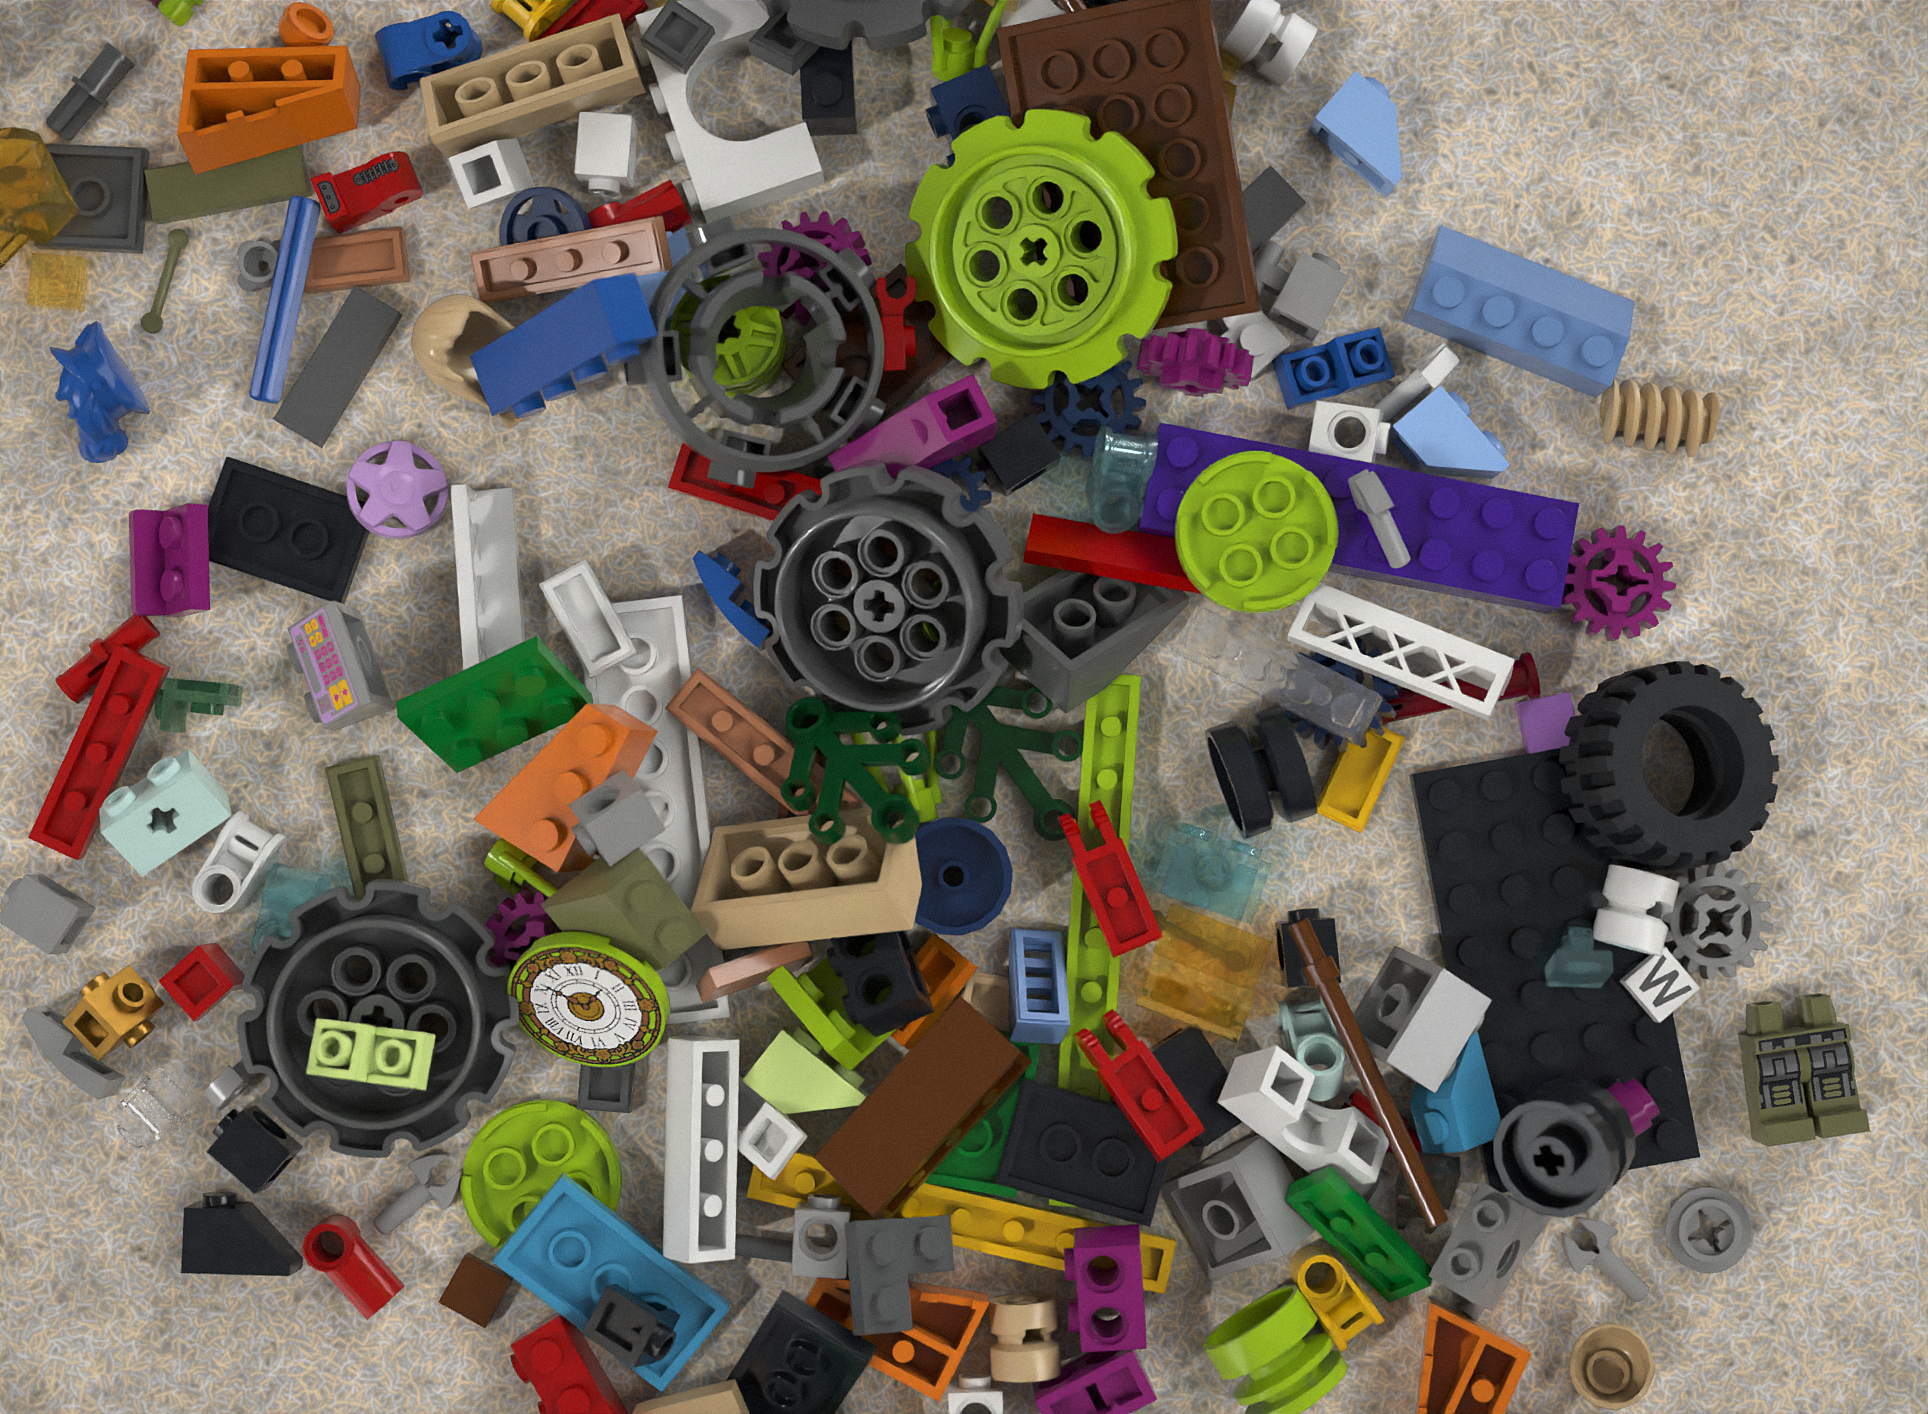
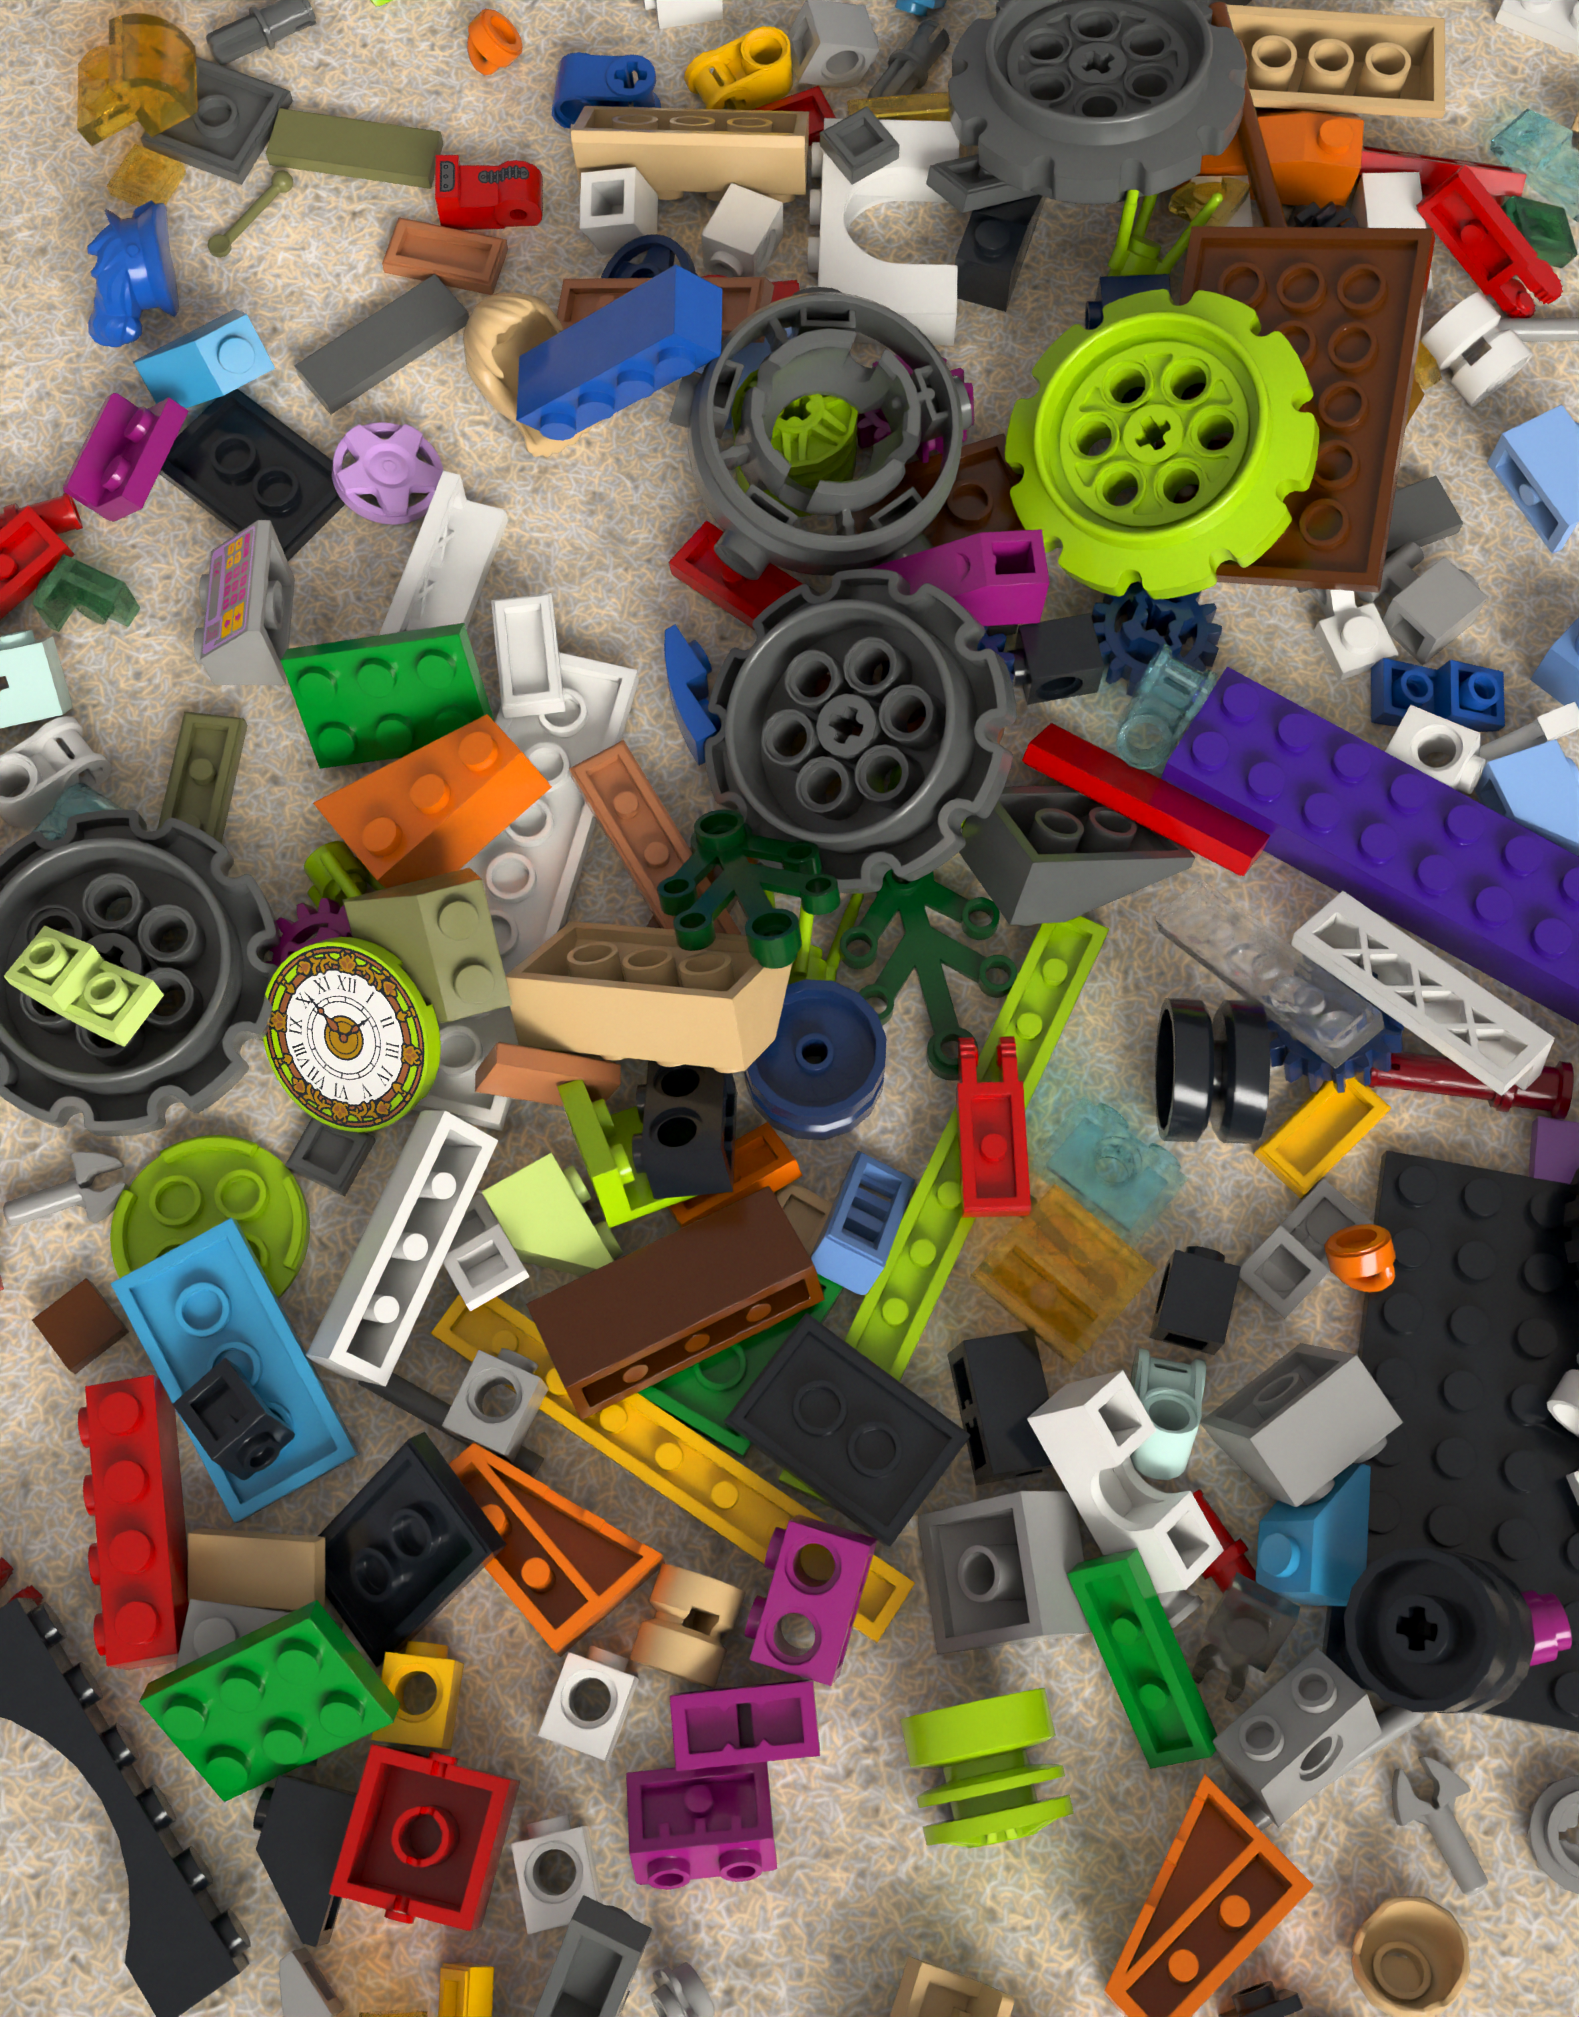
camera: 25 degrees right, 15 degrees down
orange wedge [177,46,361,175] -> none
light grey plate [237,240,281,292] -> none
axle [249,196,321,404] -> none
light grey brick [568,769,665,867] -> none
dark grey plate [845,1215,955,1336] -> none
red plate [876,276,917,371] -> none
red hinge [1074,1009,1205,1163] -> none
magenta gear [1137,328,1254,397] -> none
lime tile [1175,451,1338,614] -> none
reddish brown bar [1288,918,1448,1228] -> none
yellow piece [1289,1245,1385,1353] -> none
light grey bar [1348,469,1411,568] -> none
clear light blue tile [1545,927,1613,988] -> none
none -> dark azure slope [133,309,275,409]
none -> light grey slope [1239,1178,1374,1319]
none -> orange tile [1324,1224,1396,1292]

